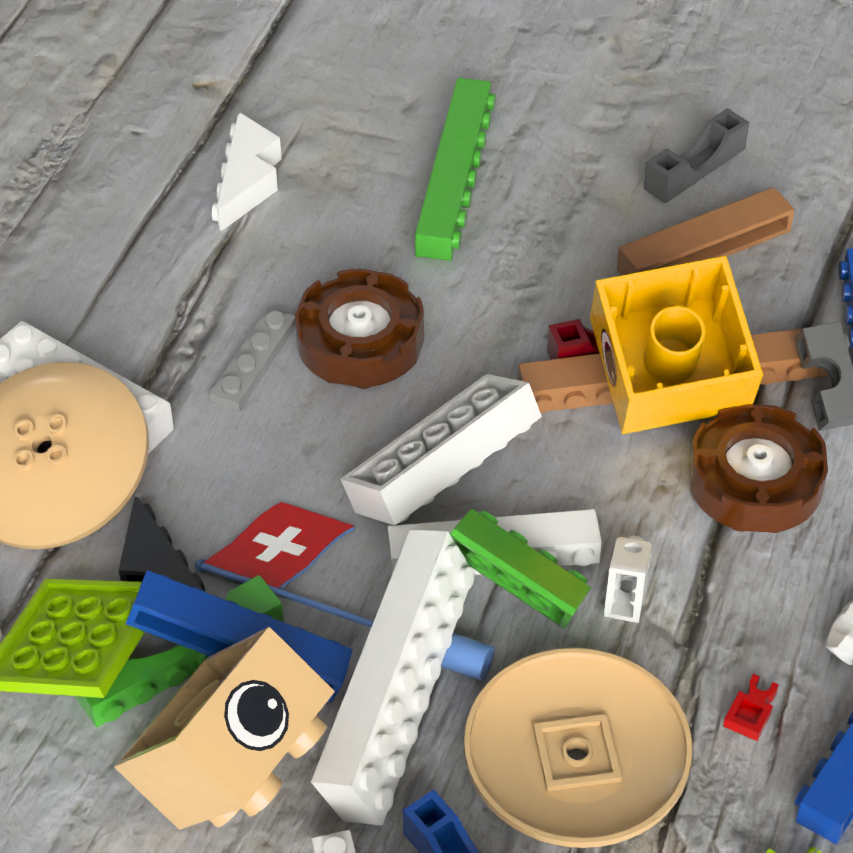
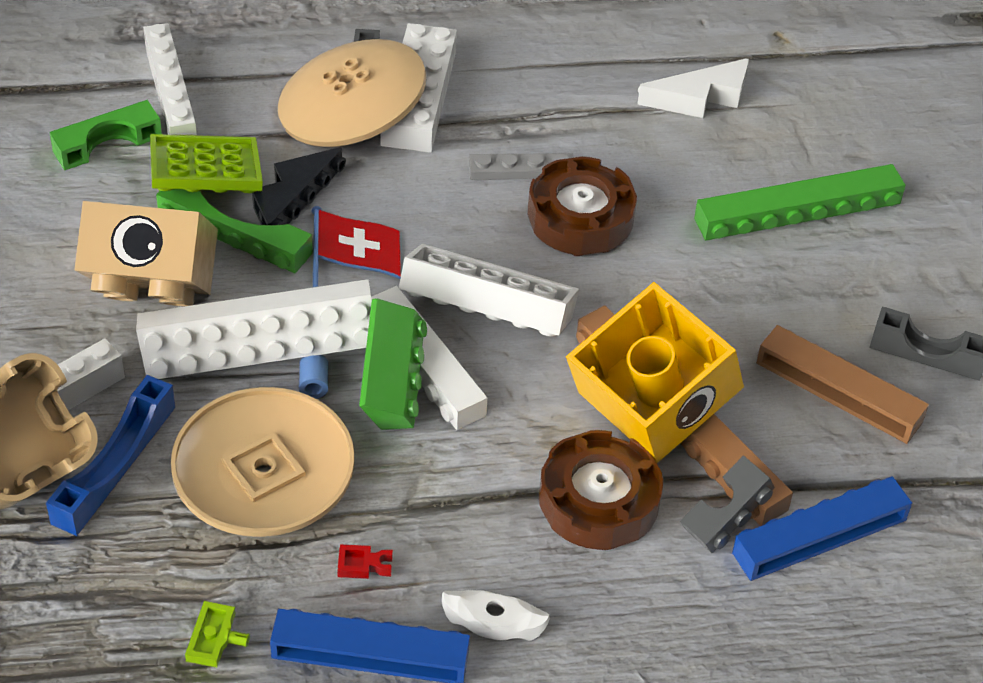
camera: 60 degrees right, 0 degrees up
blue brick [126,570,353,703] -> none
white torso [604,536,652,623] -> none

